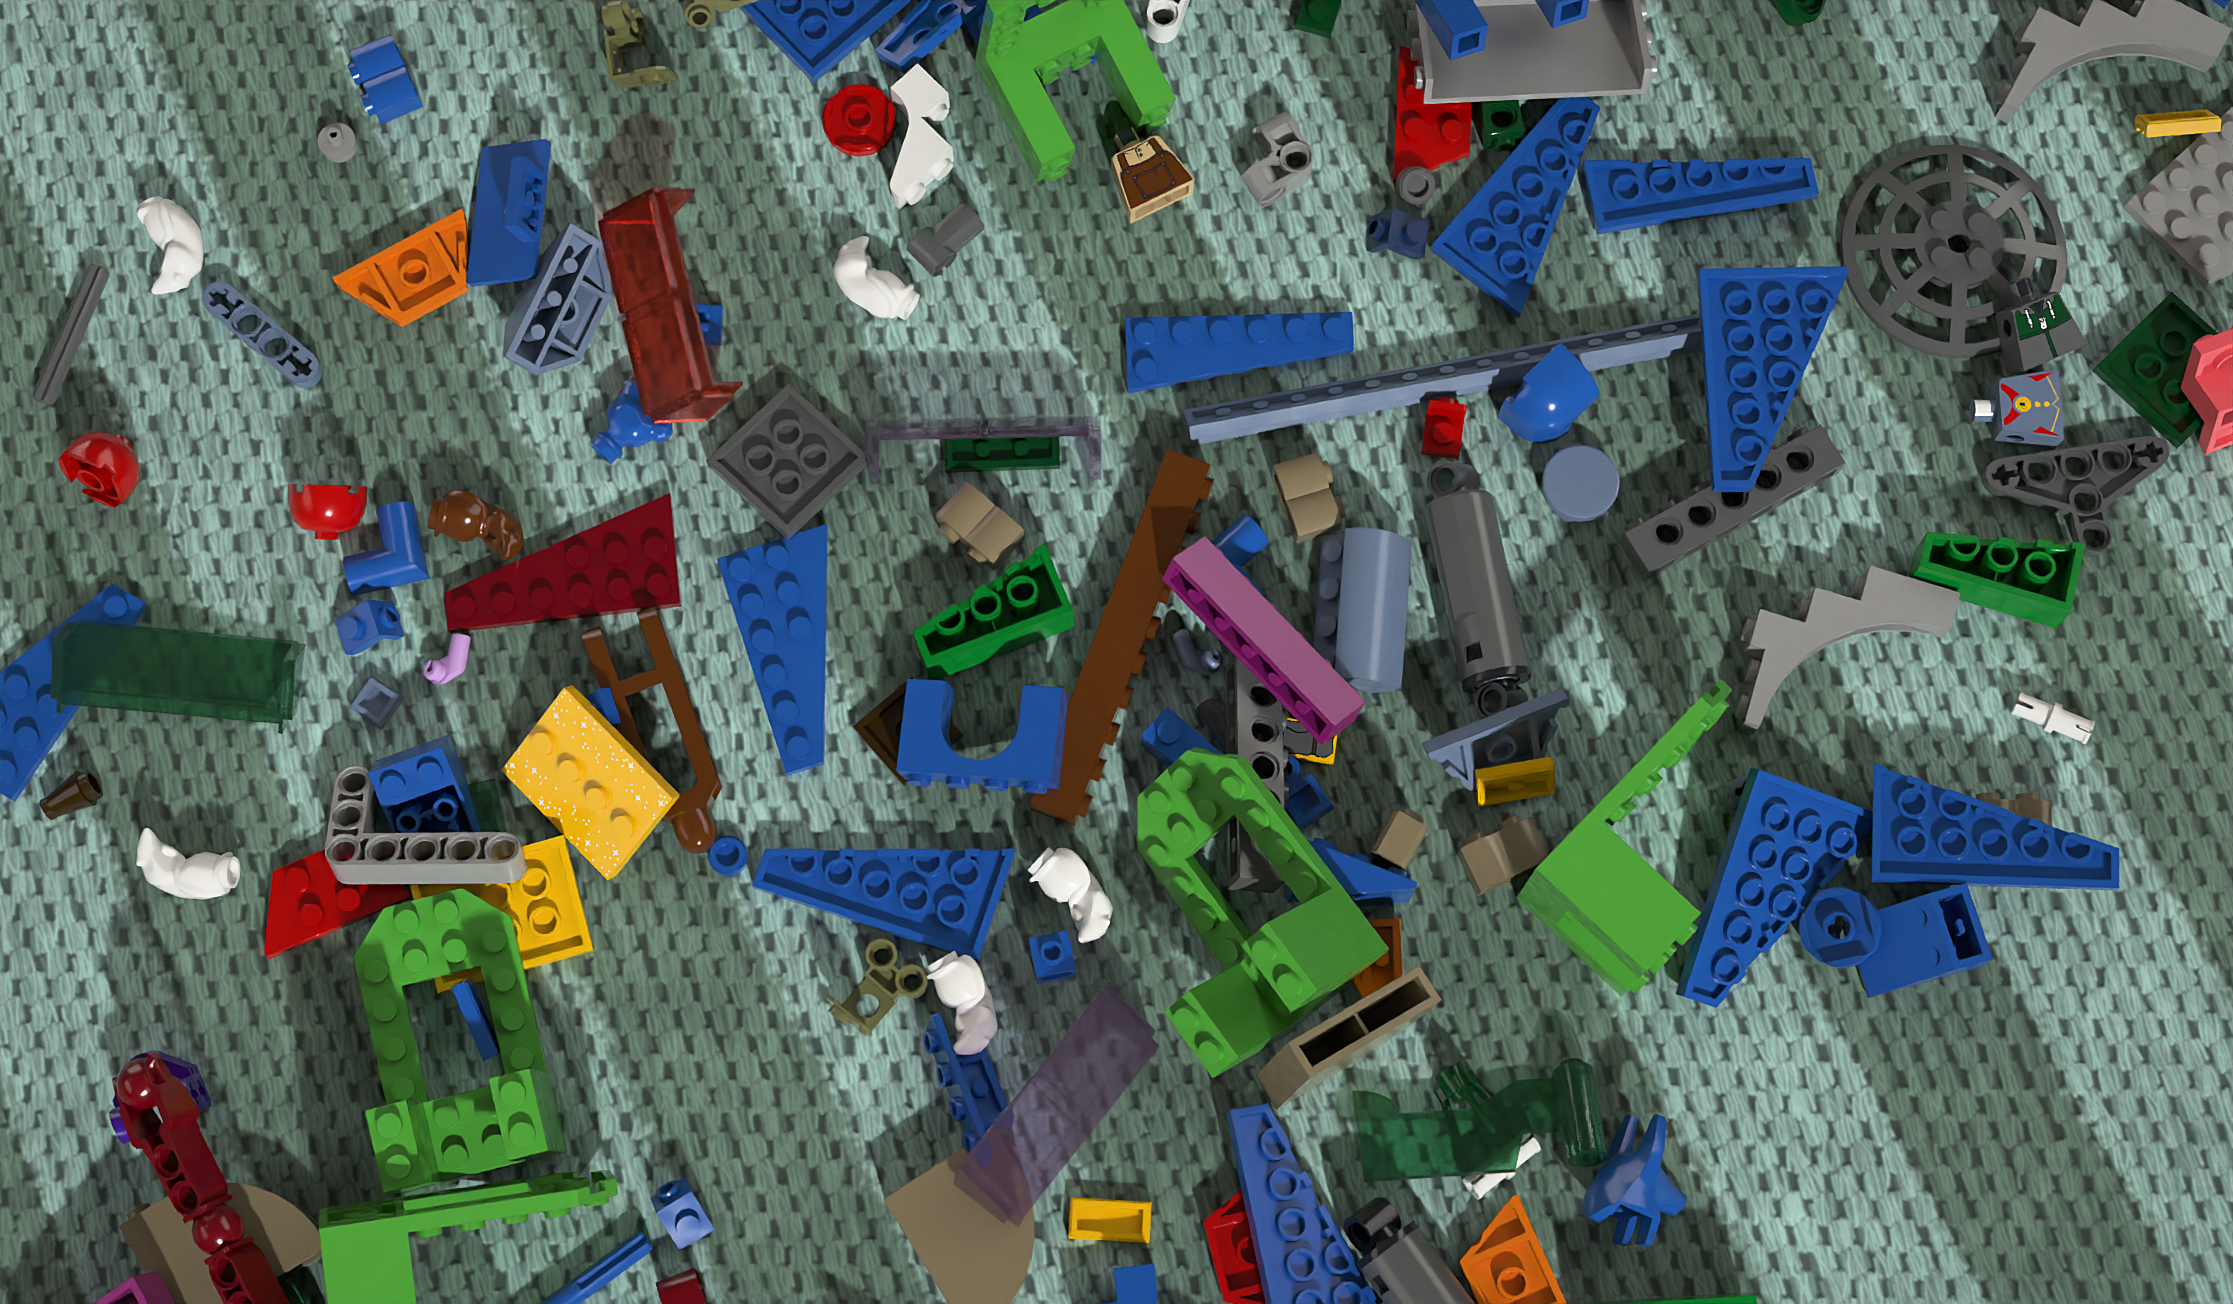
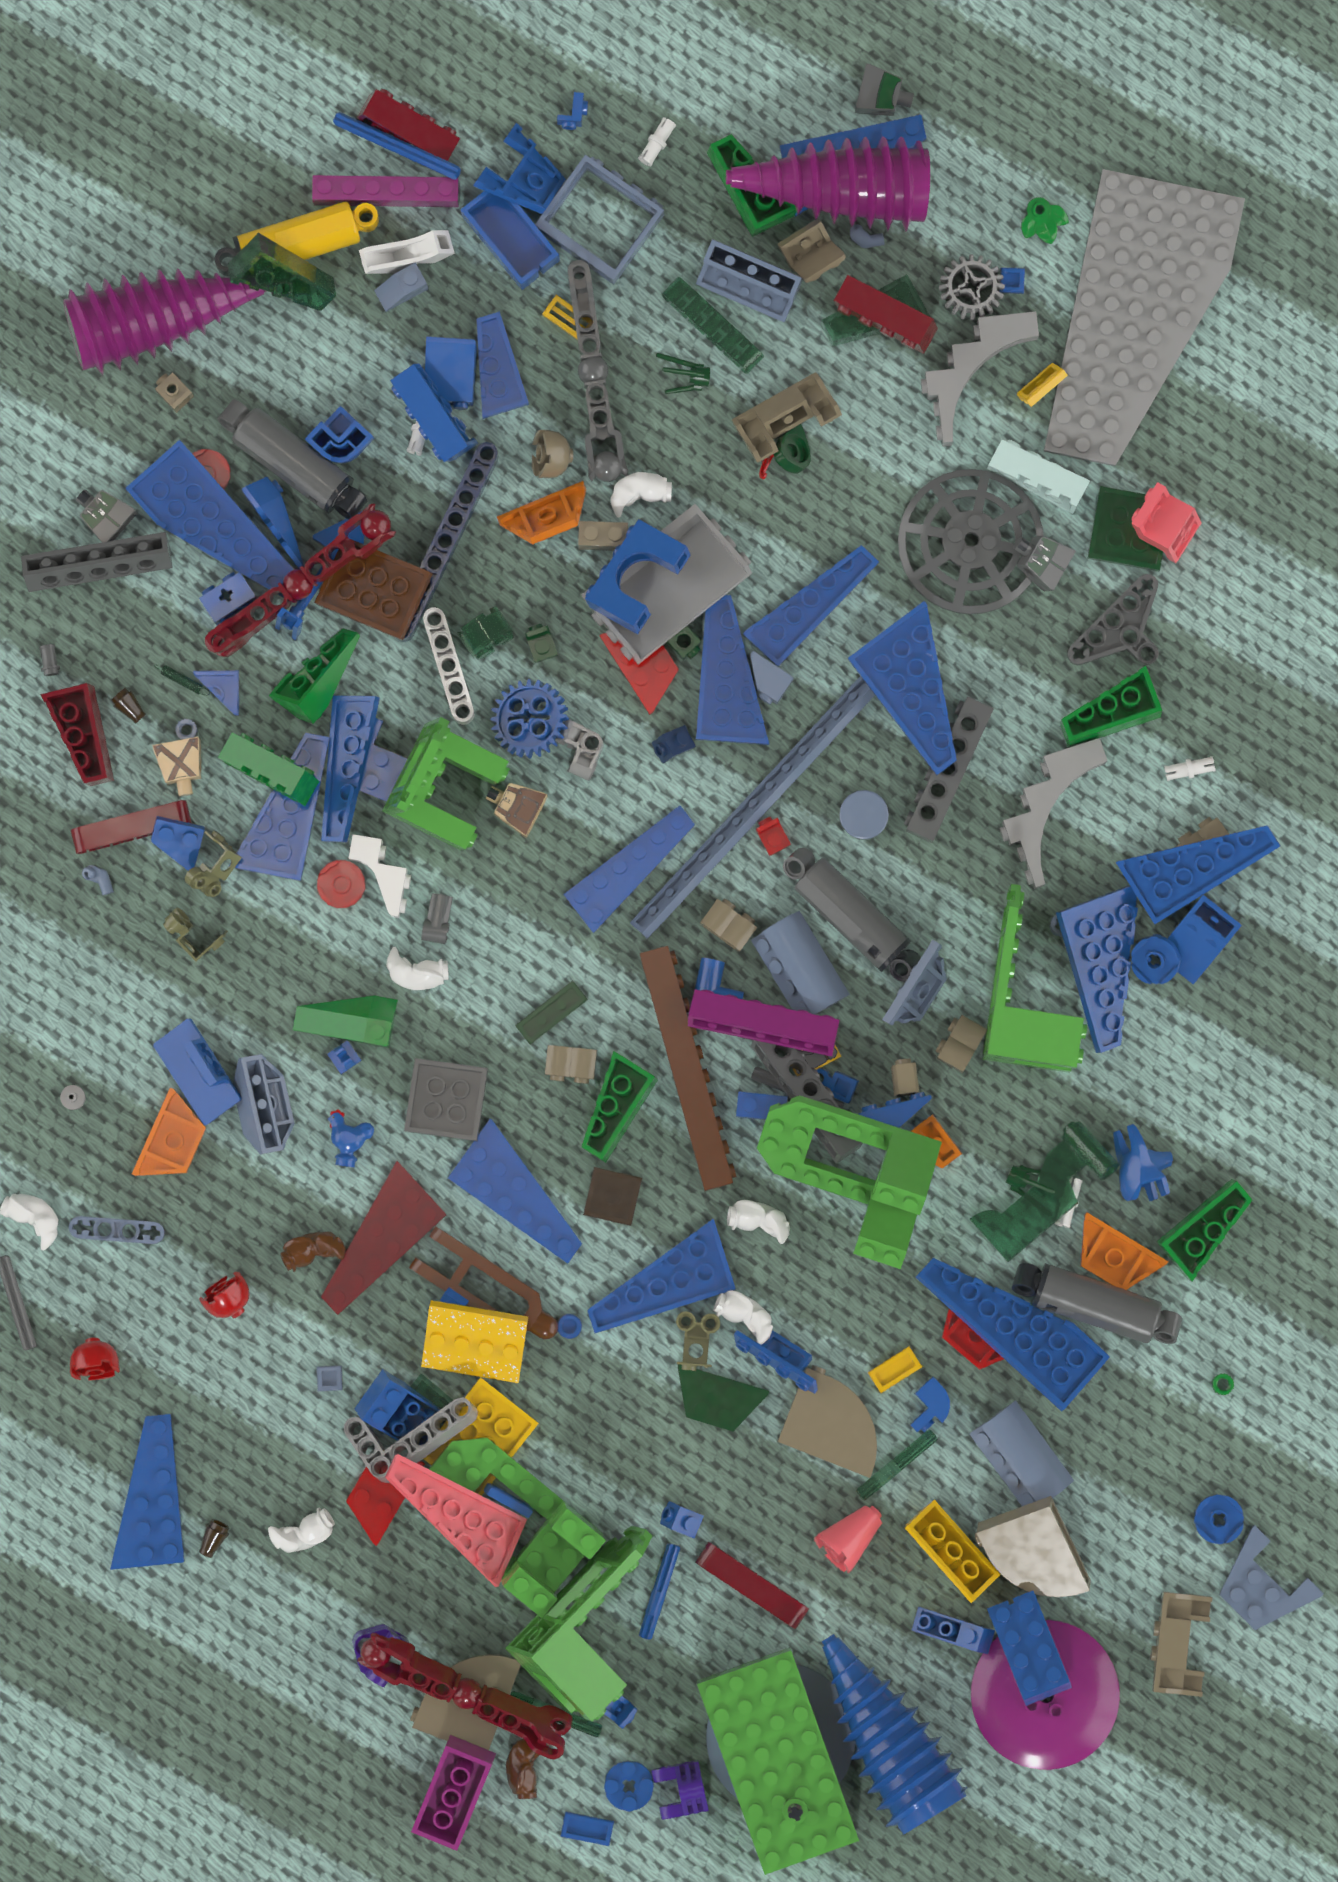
camera: 30 degrees left, 10 degrees up
clear green piece [51,621,306,734] -> none
blue bracket [334,599,404,655] -> none
blue brick [343,501,430,596] -> none
blue brick [347,34,423,124] -> none
lavender arm [423,634,471,685] -> none
clear red piece [598,187,743,424] -> none
piece [868,415,1101,491] -> none
blue arch [896,678,1069,794] -> none
clear purple piece [953,983,1160,1228] -> none
blue brick [1028,930,1076,985] -> none
sand blue arm [1170,629,1223,675] -> none
dark tan brick [1255,966,1441,1110] -> none
dark grey tile [1396,166,1435,205] -> none
yellow tile [1475,756,1555,807] -> none
blue brick [1498,343,1599,443] -> none
sand blue torso [1970,370,2064,450] -> none
none -> green wedge [293,995,398,1048]
none -> coral wing [385,1454,527,1587]
none -> blue gear [490,679,569,759]
none -> dark green wing [678,1364,769,1432]
none -> sand blue slope [750,651,794,705]
none -> light aqua wedge [987,440,1090,514]

